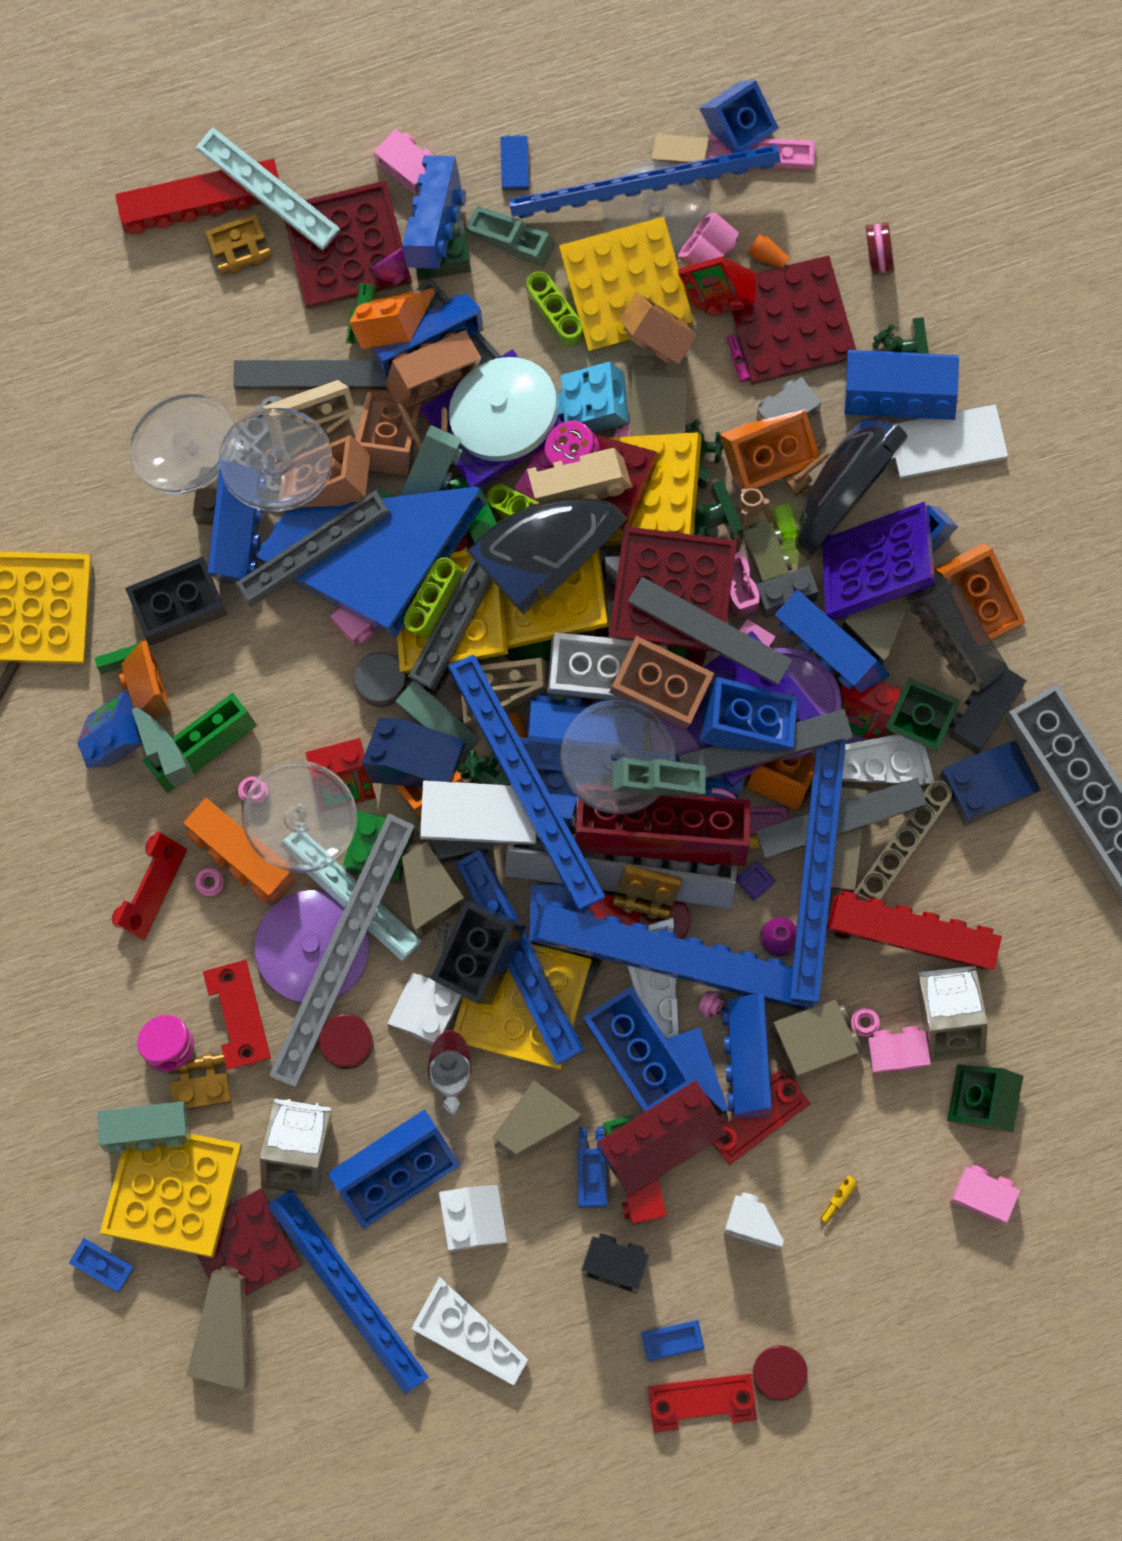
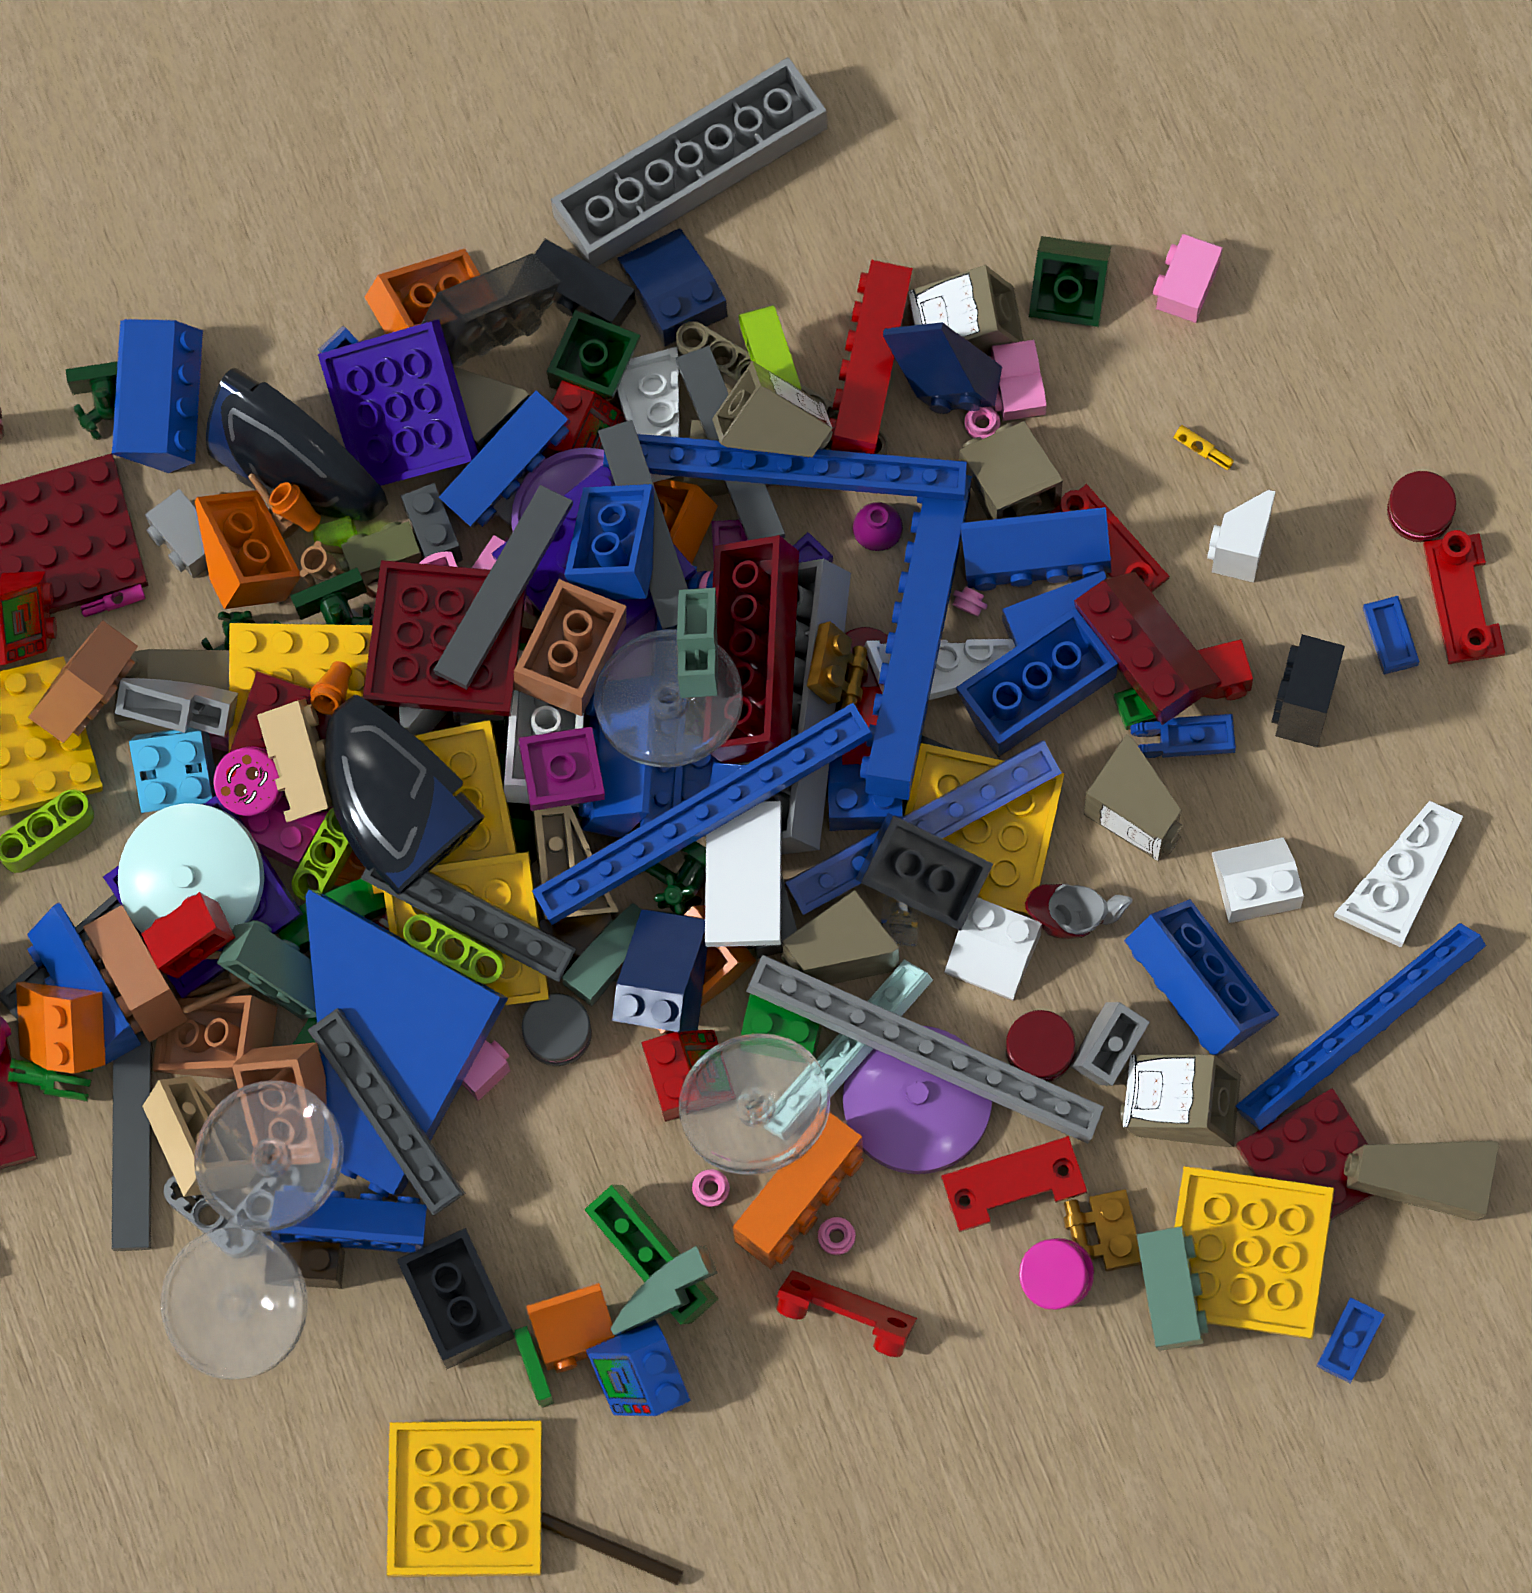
camera: 90 degrees left, 5 degrees down
white tile [894,404,1008,480] -> none
none -> light grey slope [115,678,238,737]
none -> red brick [141,892,235,979]
none -> orange cone [269,482,321,532]
none -> orange cone [310,661,352,715]
none -> magenta plate [519,727,605,811]
none -> dark tan slope [712,361,833,457]
none -> lime beam [738,305,801,390]
none -> dark blue slope [883,322,1002,414]
none -> light grey brick [1069,1002,1150,1086]

